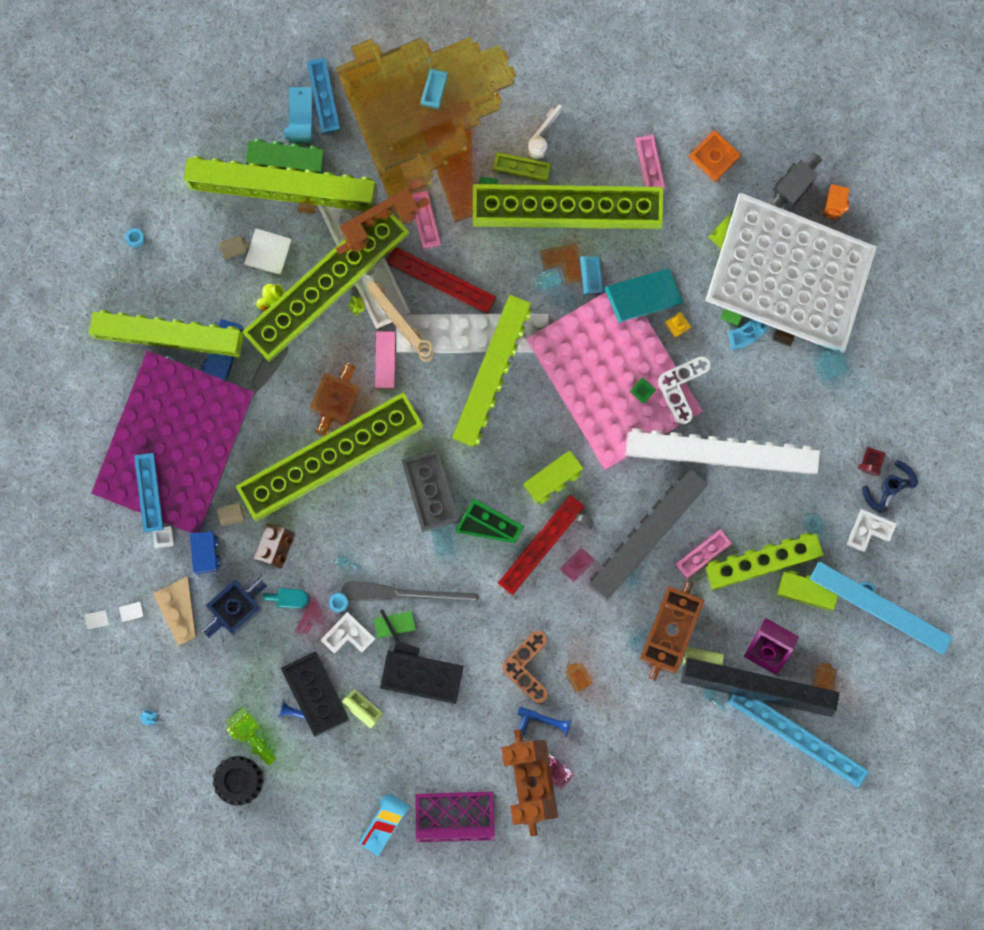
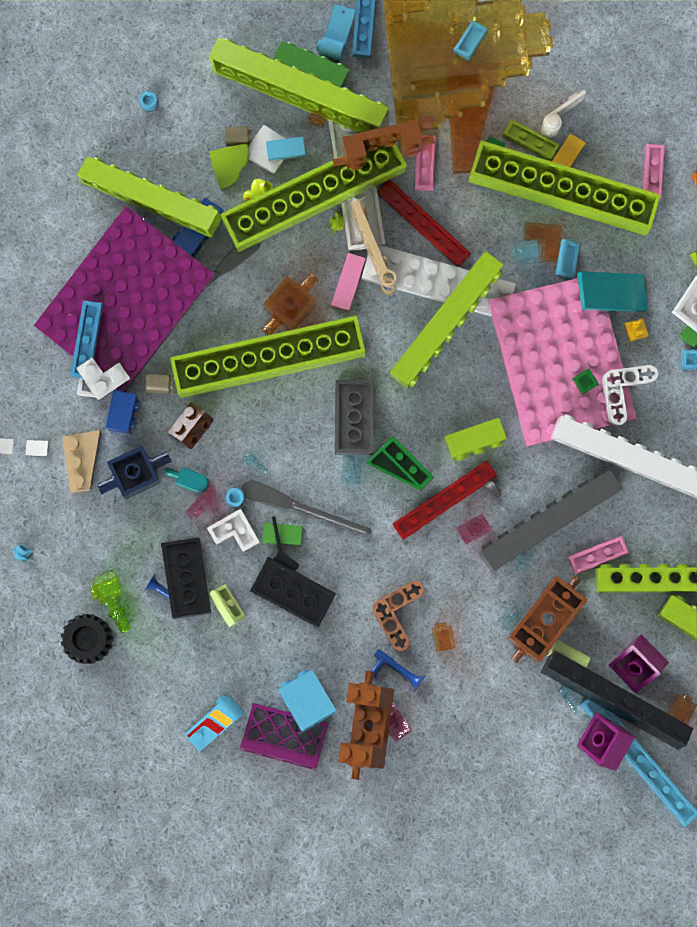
camera: 15 degrees right, 0 degrees up
none -> white plate [76,358,130,400]
none -> lime brick [209,144,249,190]
none -> medium azure tile [266,137,305,161]
none -> medium azure brick [278,670,336,733]
none -> yellow tile [552,133,586,167]
none -> magenta slope [577,712,635,771]

